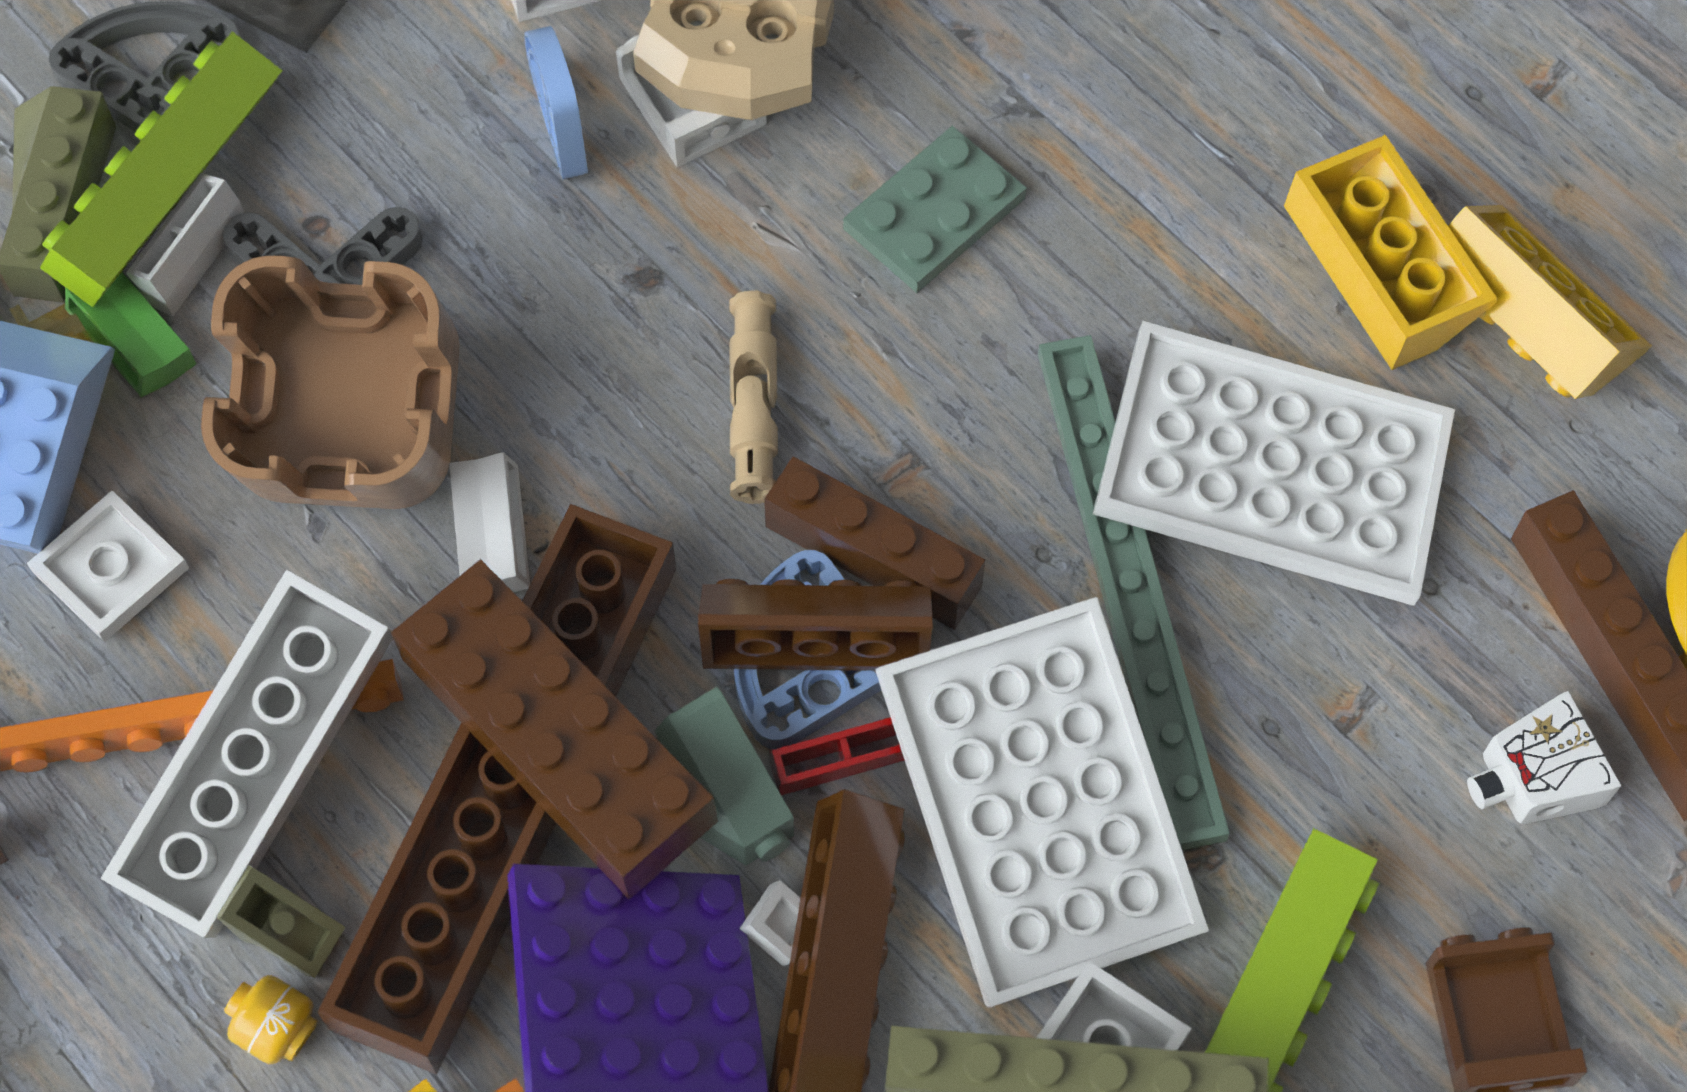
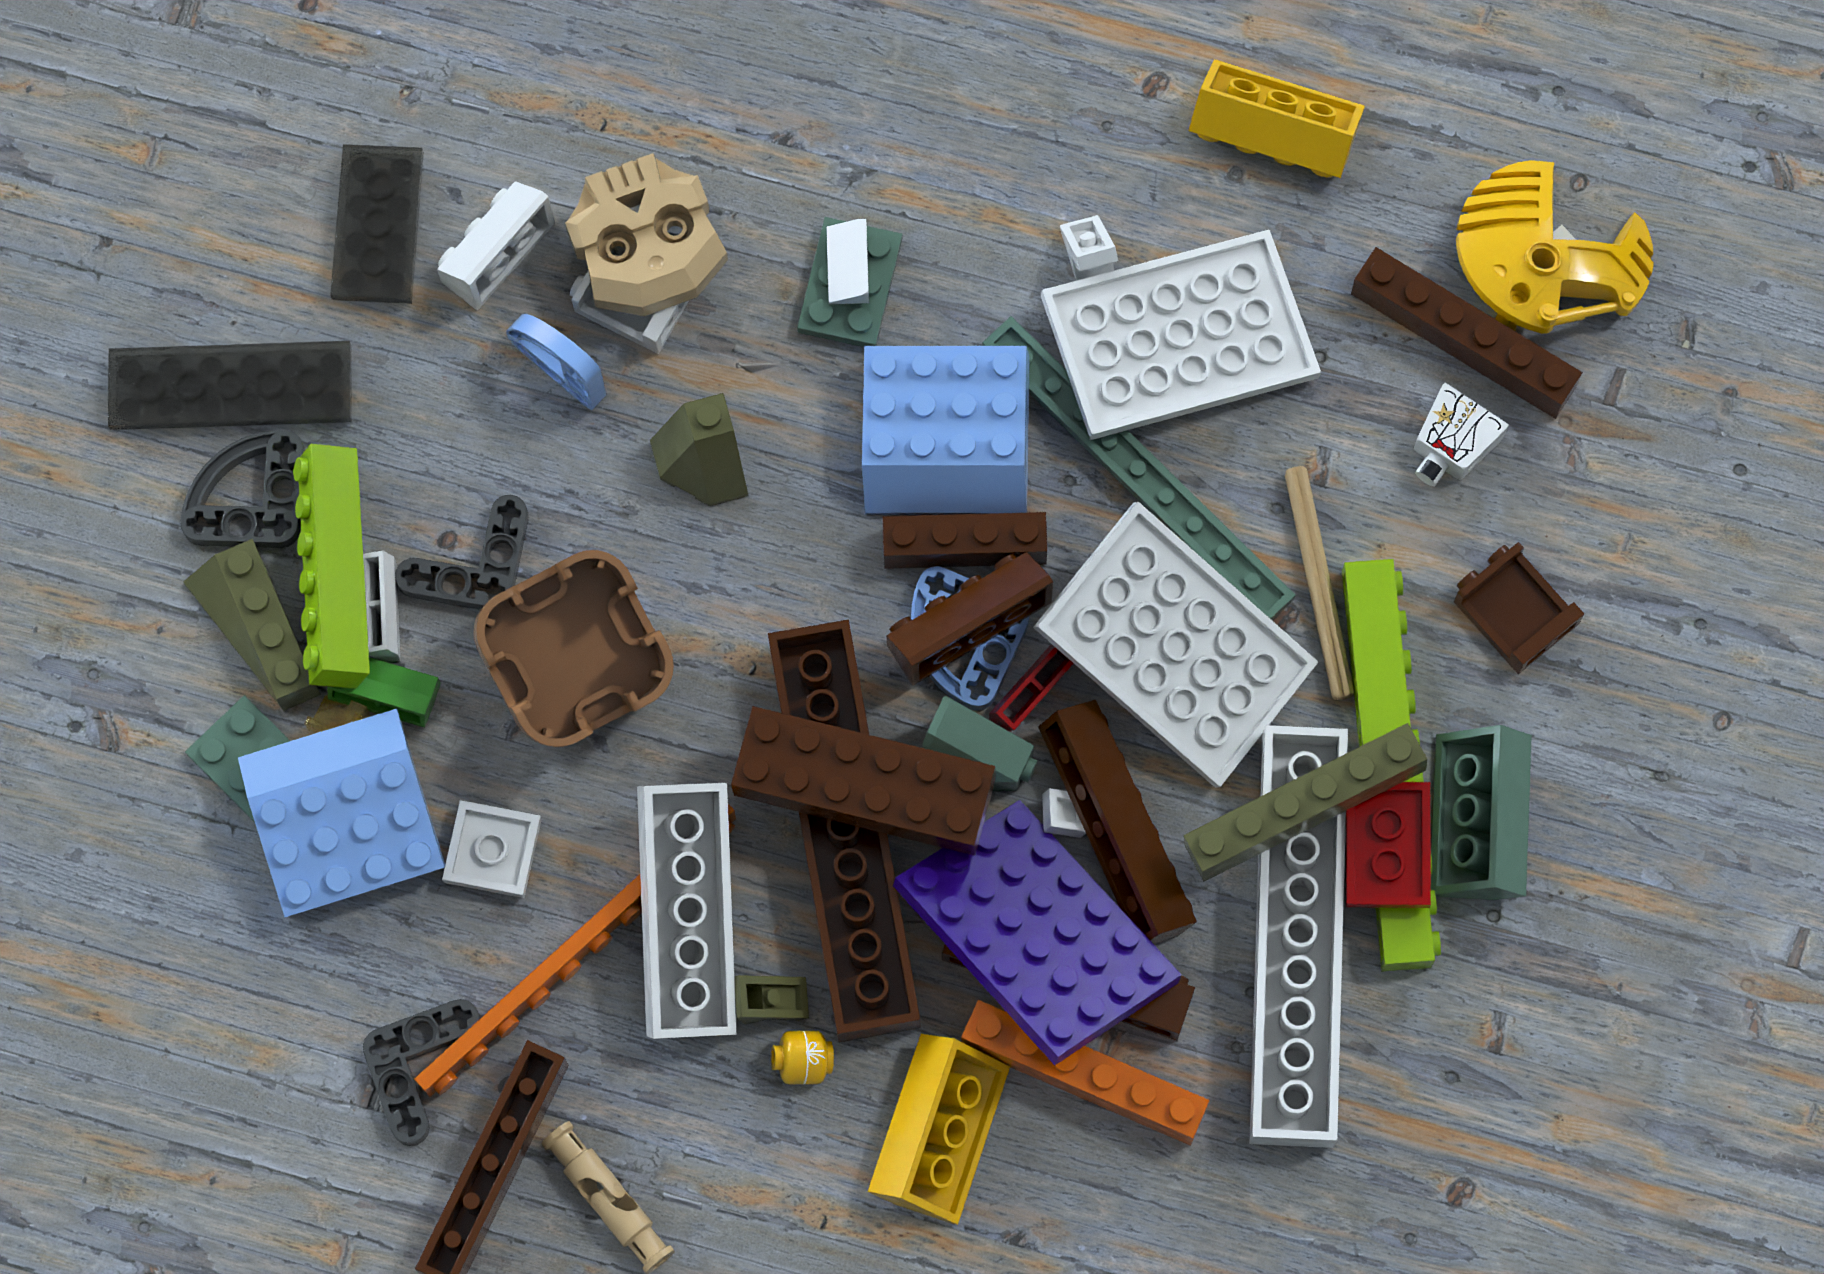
camera: 30 degrees left, 10 degrees up
white piece [449,452,530,592] -> none
tan piece [729,291,778,504] -> none
yellow slope [1284,135,1498,370] -> none
none -> olive slope [650,393,749,506]
none -> white slope [827,219,869,304]
none -> light blue slope [862,346,1030,515]
none -> white slope [1060,215,1118,281]
none -> tan axle [1285,466,1354,700]

